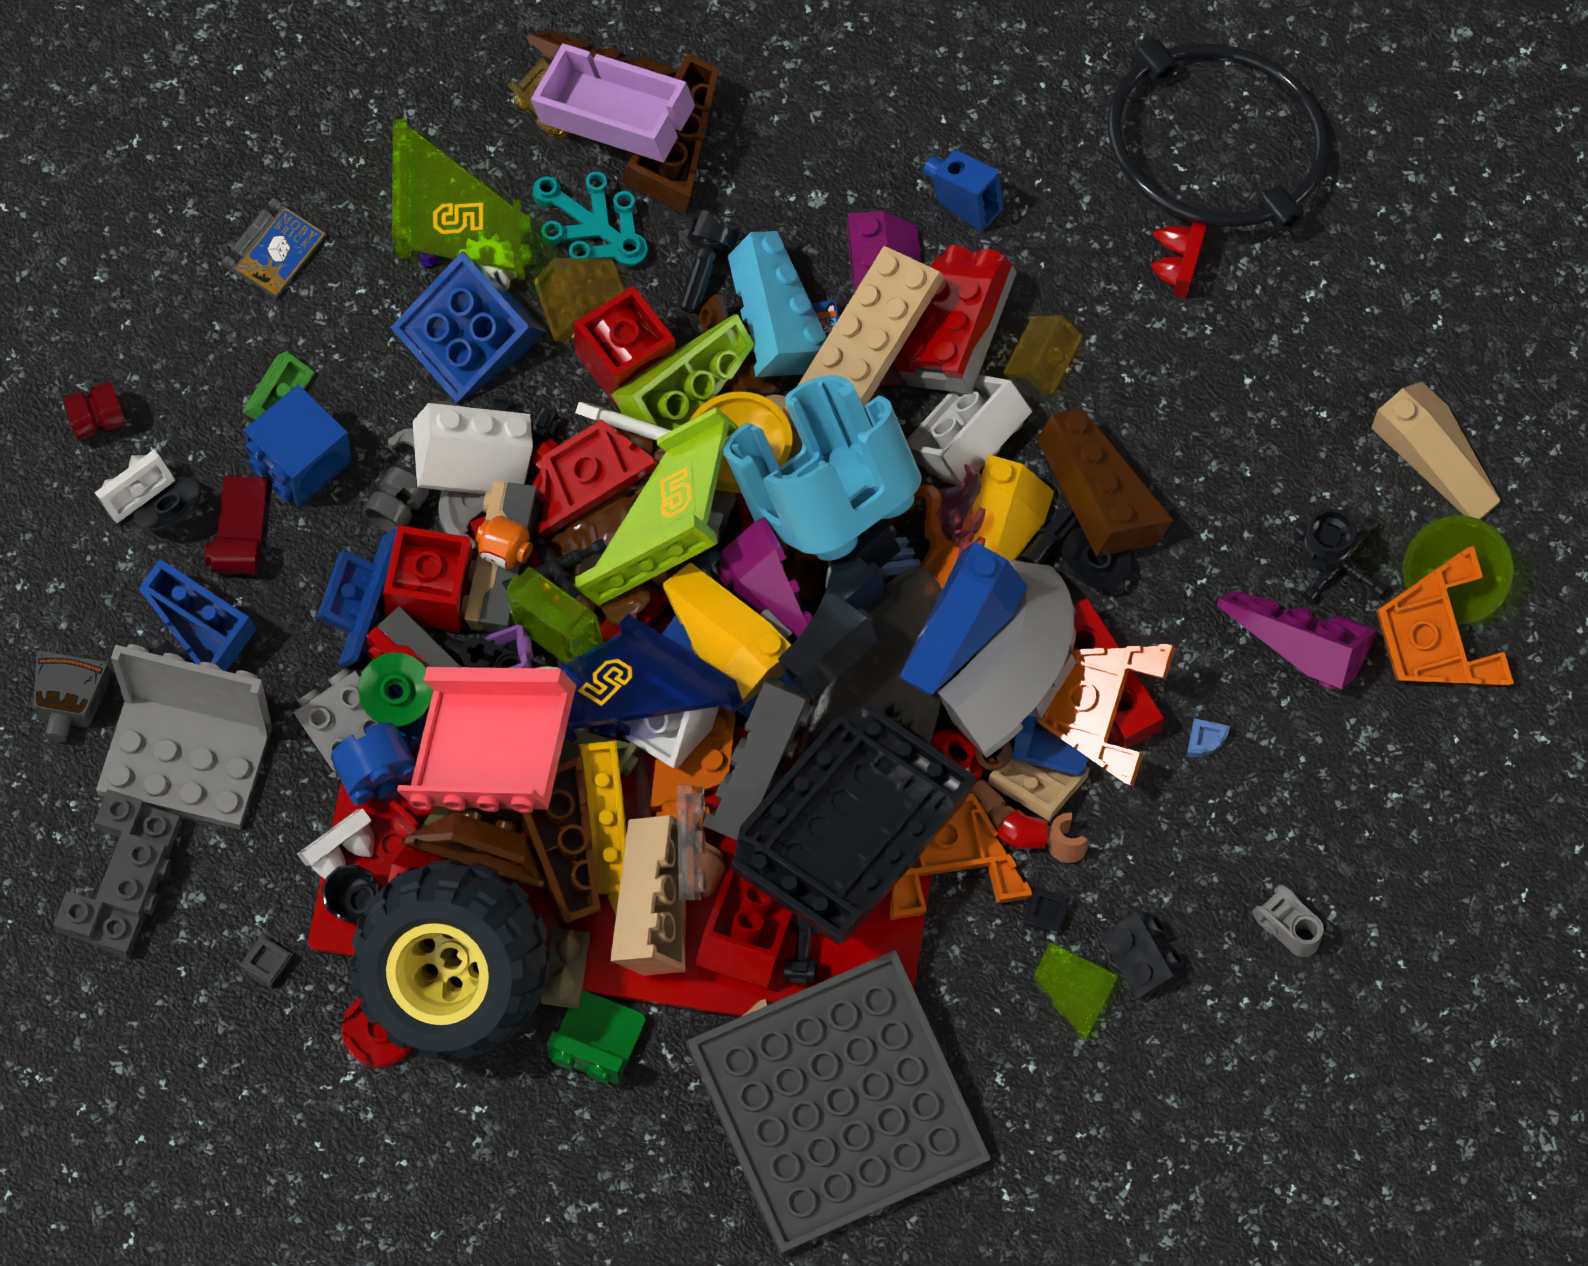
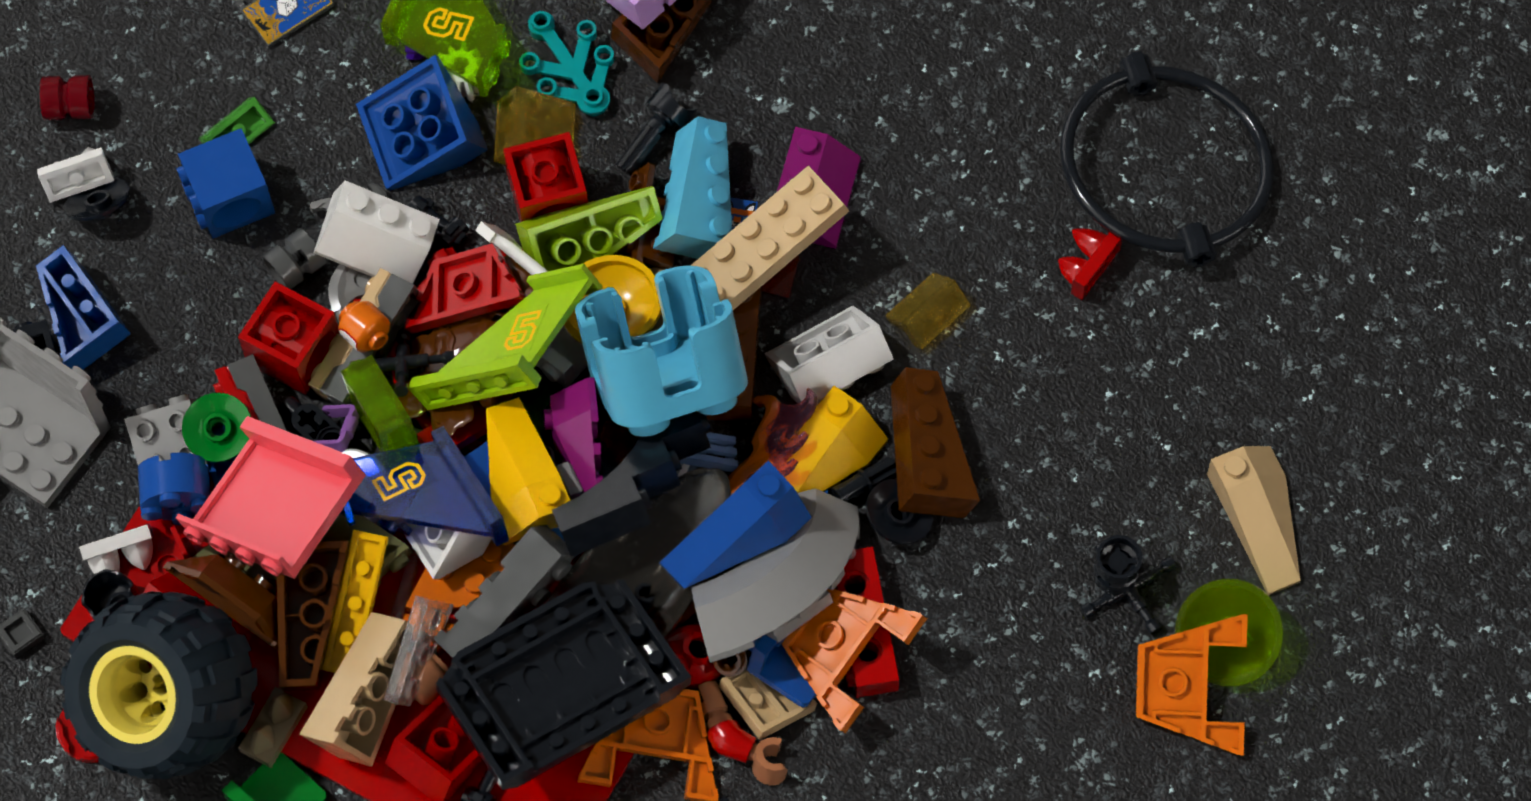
camera: 25 degrees right, 0 degrees up
dark red door [205,476,268,576] -> none
blue bracket [316,528,397,668] -> none
red piece [893,245,1017,394] -> none
blue torso [923,150,1004,233] -> none
medium blue tile [1186,718,1230,757] -> none
magenta wedge [1217,590,1378,689] -> none

